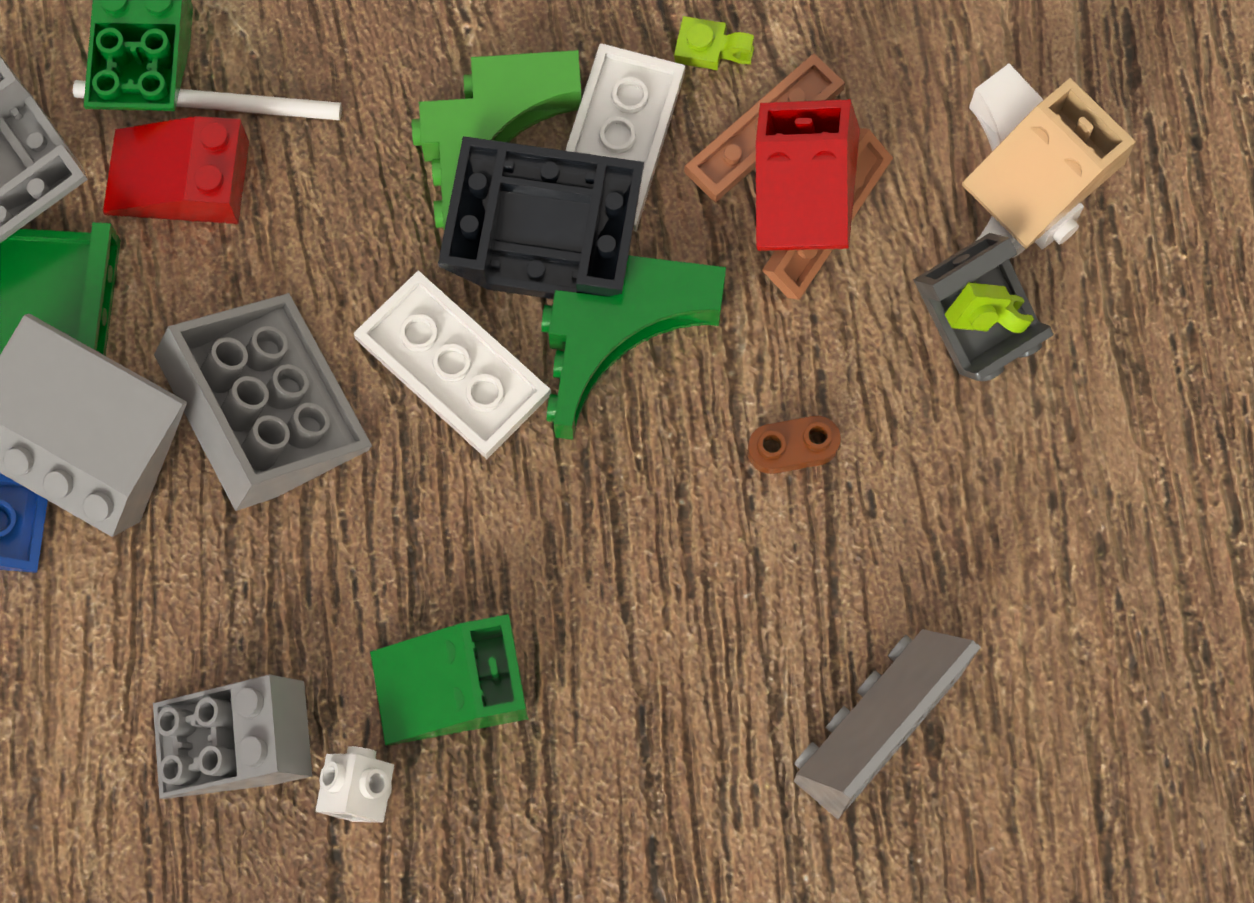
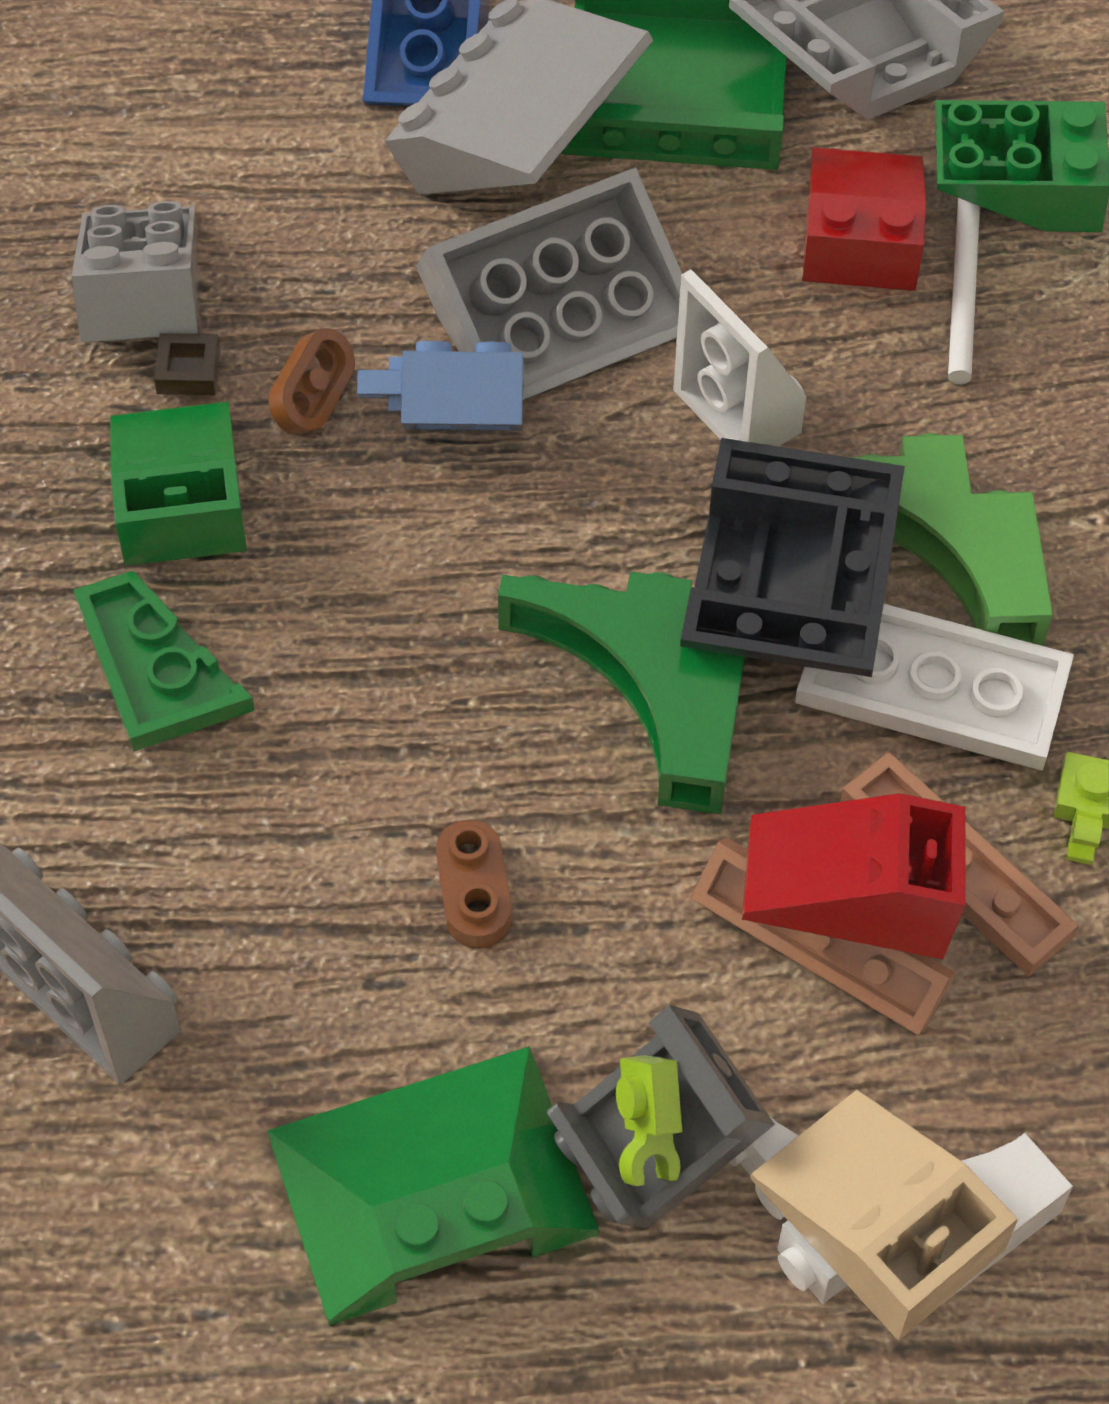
camera: 90 degrees right, 15 degrees down
white brick [315,746,394,823] -> none
white plate [353,270,551,459] -> none
none -> green wing [74,571,255,752]
none -> dark brown plate [154,333,221,396]
none -> green slope [267,1046,599,1326]
none -> dark orange plate [269,328,355,435]
none -> medium blue hinge [357,341,524,431]
none -> white slope [673,270,806,446]

